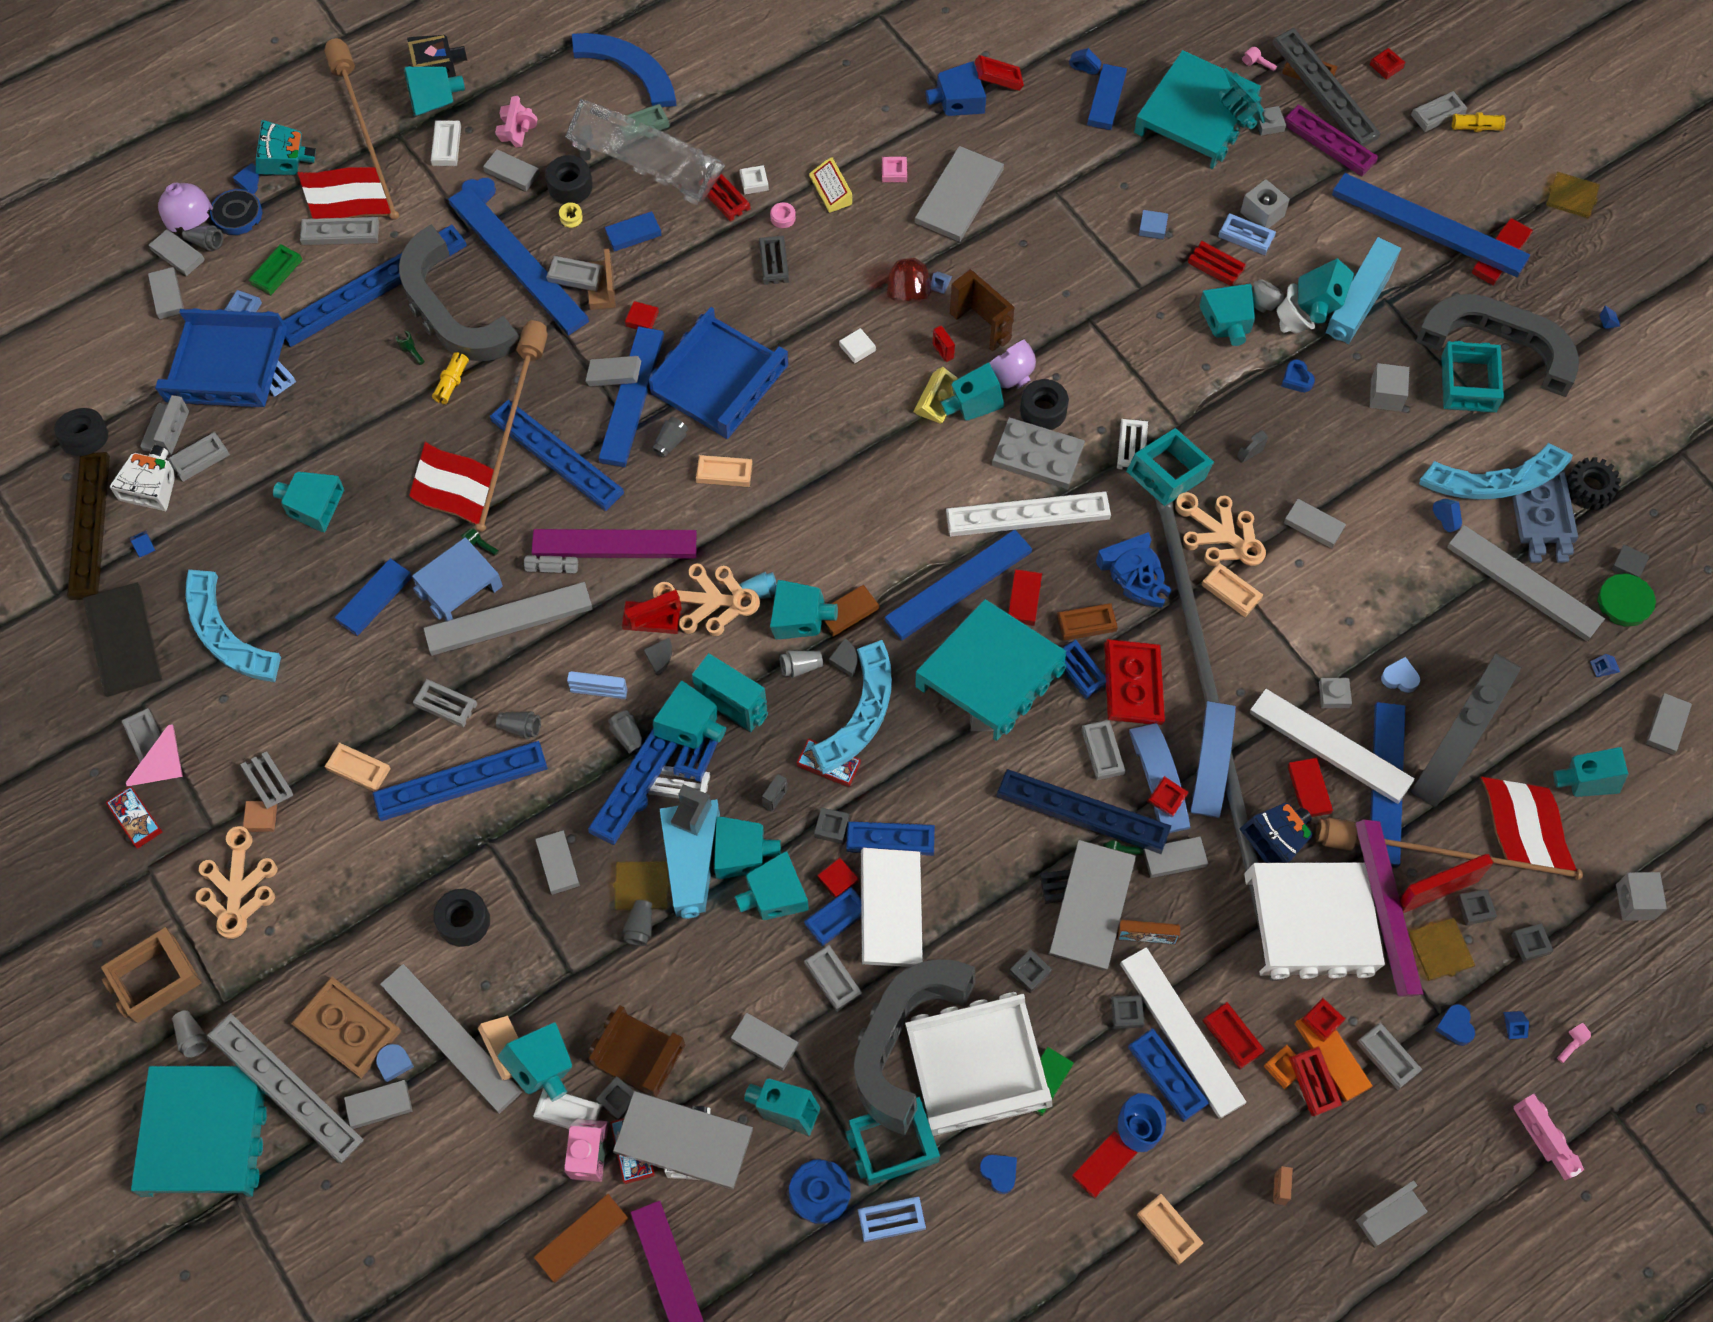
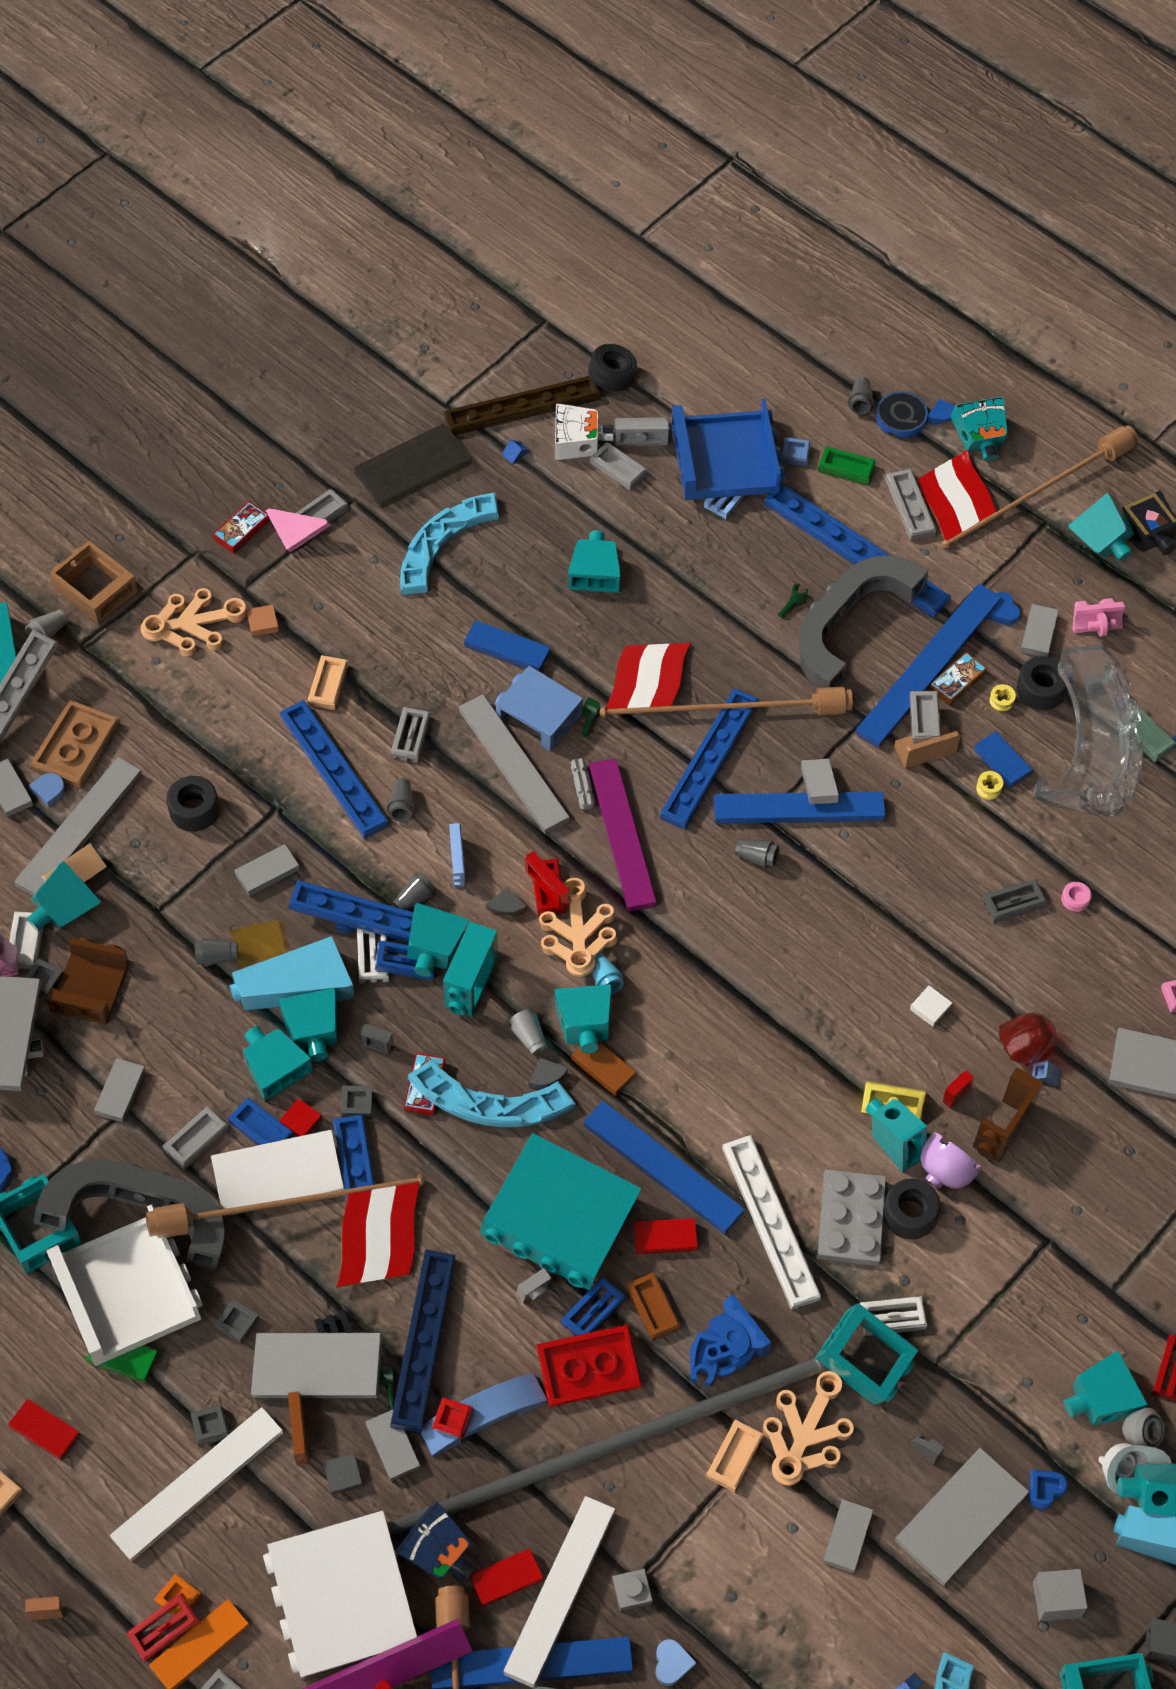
camera: 75 degrees right, 5 degrees down
light grey tile [148,267,184,319] -> none
light grey tile [149,229,205,277] -> none
lavender cylinder [158,183,213,232] -> none
light grey tile [240,751,293,809] -> none
white tile [431,121,461,166] -> none
yellow pin [432,352,469,404] -> none
red tile [625,301,659,329] -> none
blue panel [649,307,788,439] -> none
dark grey panel [671,784,712,836] -> none
light nougat tile [696,455,753,487] -> none
red tile [700,172,751,222] -> none
white tile [739,165,769,195] -> none
teal torso [744,1078,821,1137] -> none
slope [809,157,852,213] -> none
blue tile [980,1155,1017,1194] -> none
light grey tile [1081,720,1125,780] -> none
blue hat [1118,1093,1166,1152] -> none
blue tile [1128,1028,1209,1122] -> none
medium blue slope [1190,701,1236,818] -> none
red tile [1202,1002,1265,1070] -> none
red tile [1301,998,1346,1042] -> none
none -> flag [146,1174,425,1288]
none -> dark grey tile [323,1453,363,1496]
none -> light grey plate [516,1268,551,1303]
none -> light grey tile [894,1448,1029,1587]
none -> tile [929,652,987,705]
none -> light yellow bush [976,771,1003,800]

